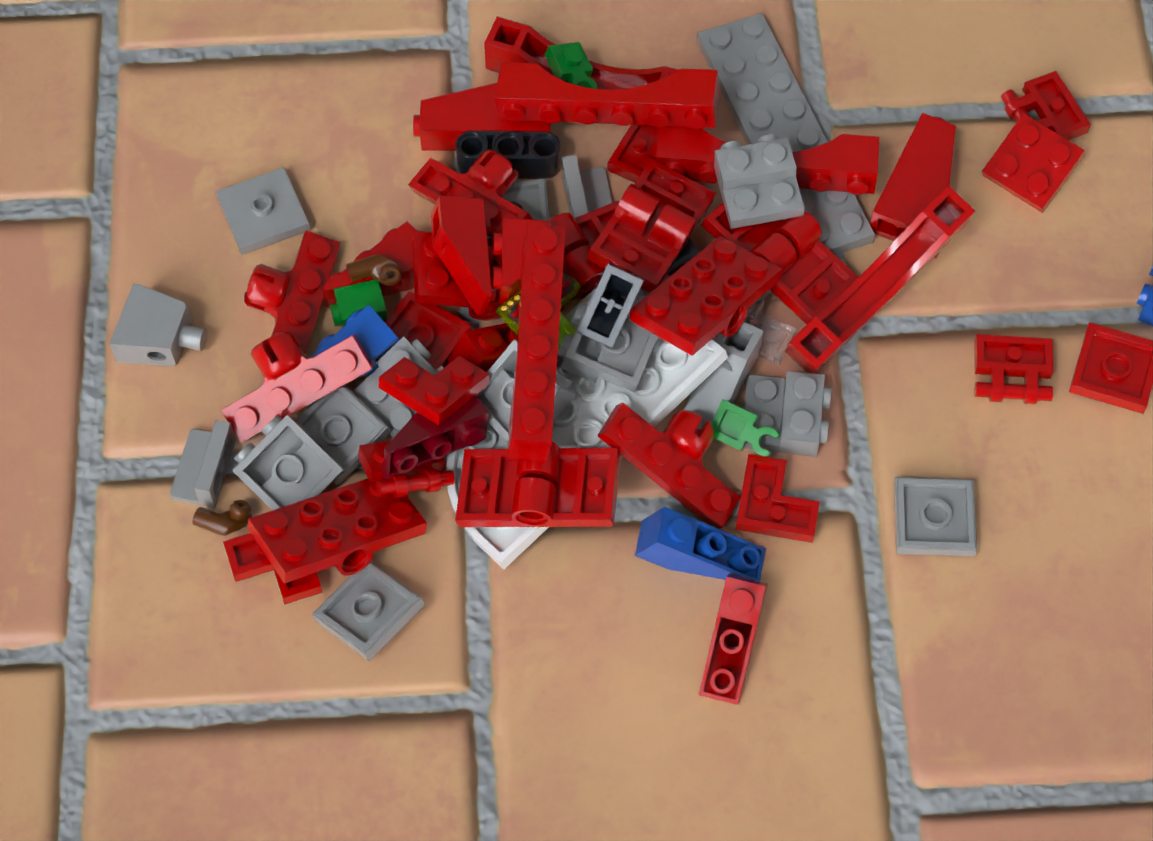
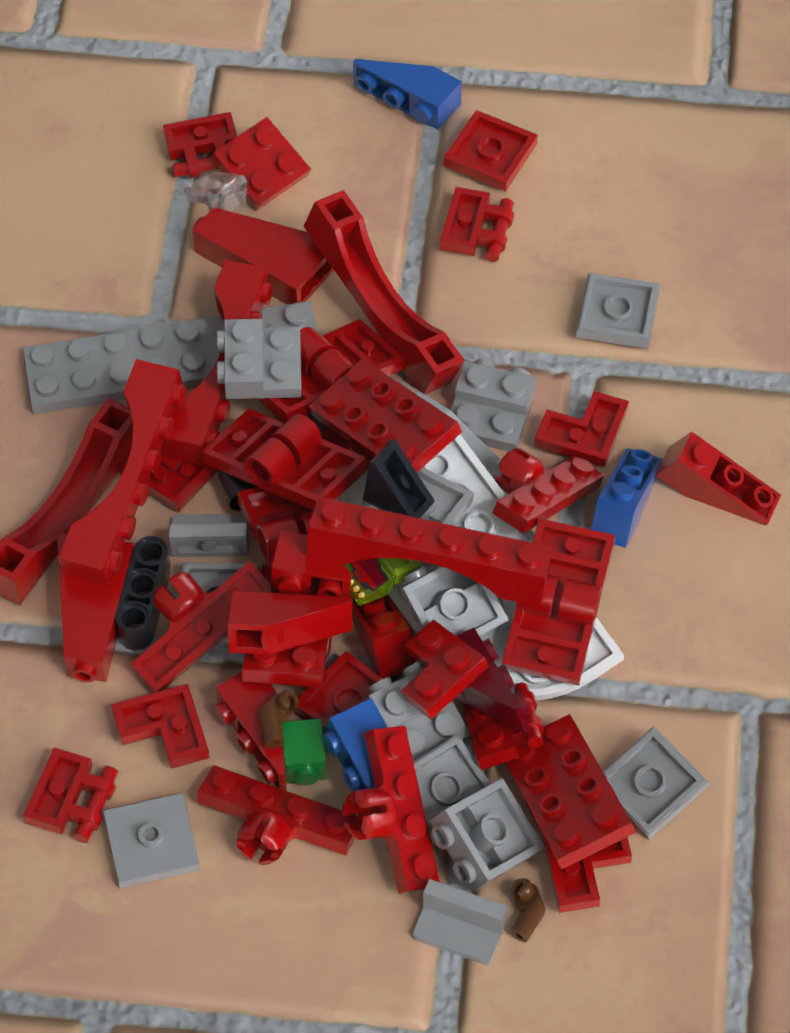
camera: 80 degrees left, 5 degrees down
light grey torso [109,283,207,366] -> none
green plate [544,42,598,89] -> none
plate [711,399,781,457] -> none
none -> red plate [23,747,118,843]
none -> red plate [111,684,210,769]
none -> clear slope [183,171,247,214]

